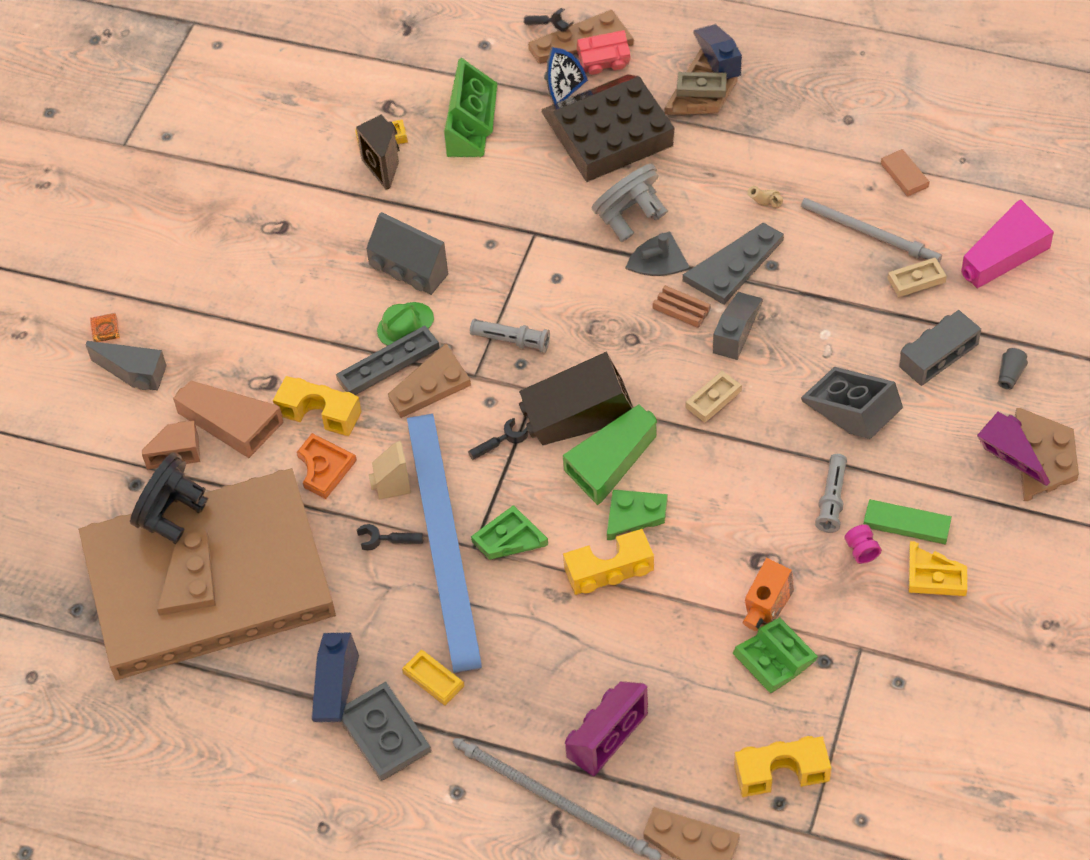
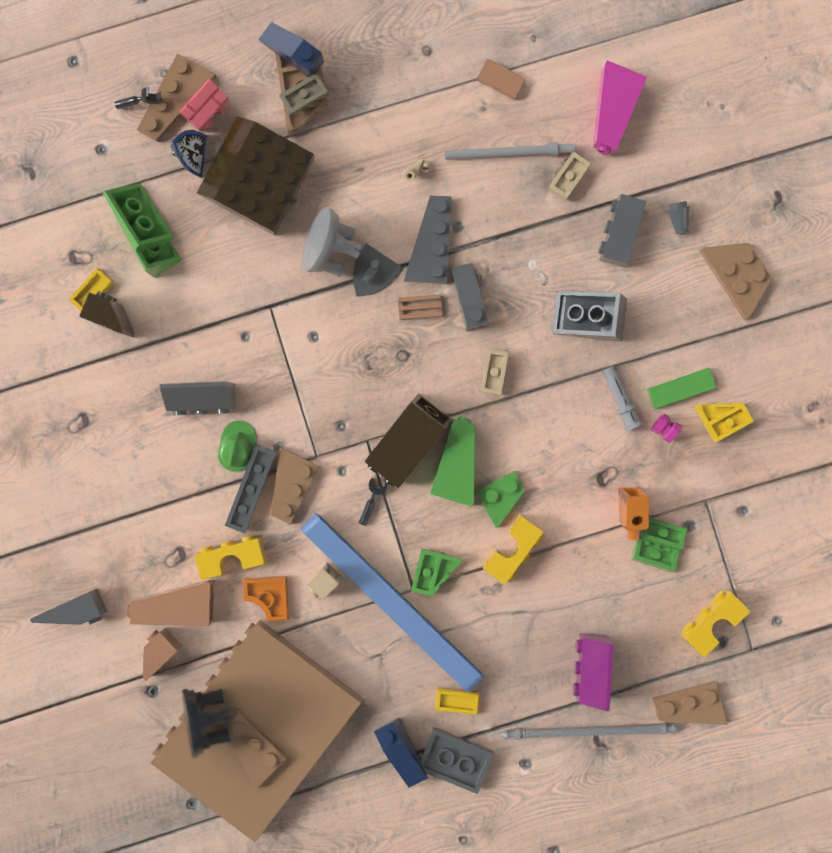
camera: 40 degrees left, 35 degrees up
clear orange tile [90,313,120,342] -> none
black piece [357,524,423,551] -> none
light grey pin [470,319,550,353] -> none
magenta slope [977,411,1050,486] -> none

